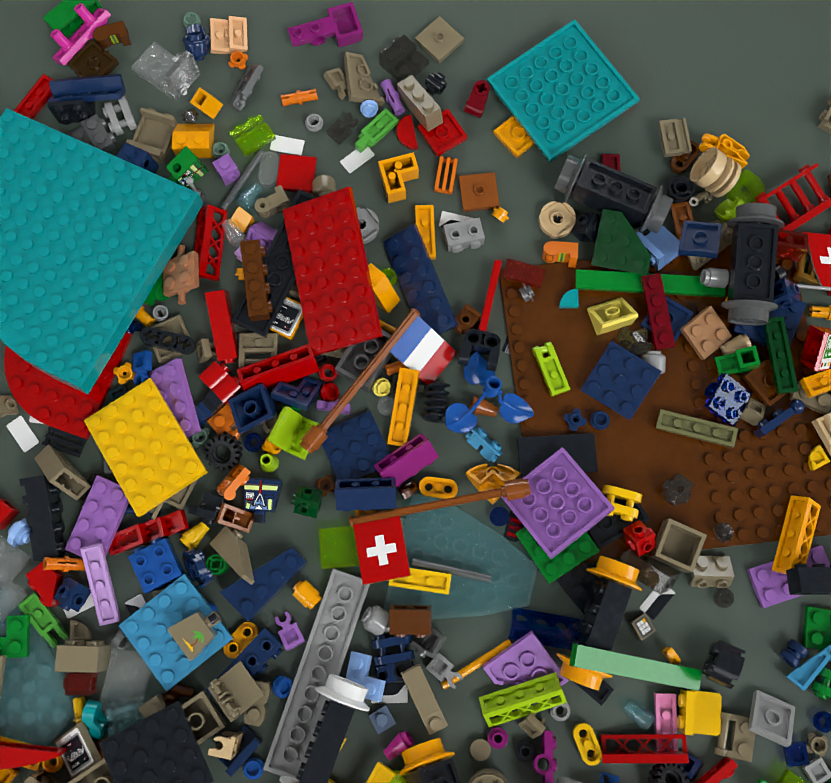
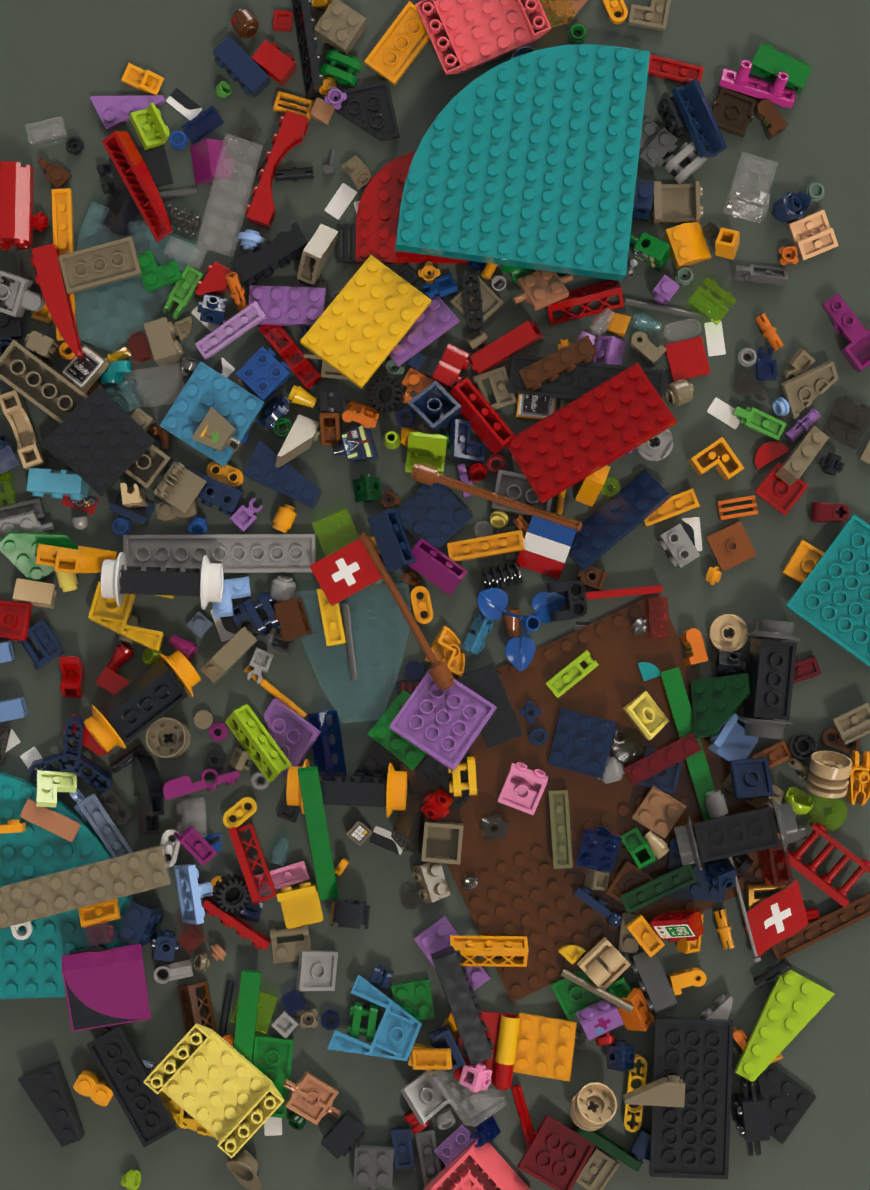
camera: 70 degrees right, 10 degrees up
none -> bright pink plate [497,762,548,815]
none -> clear blue plate [756,347,777,380]

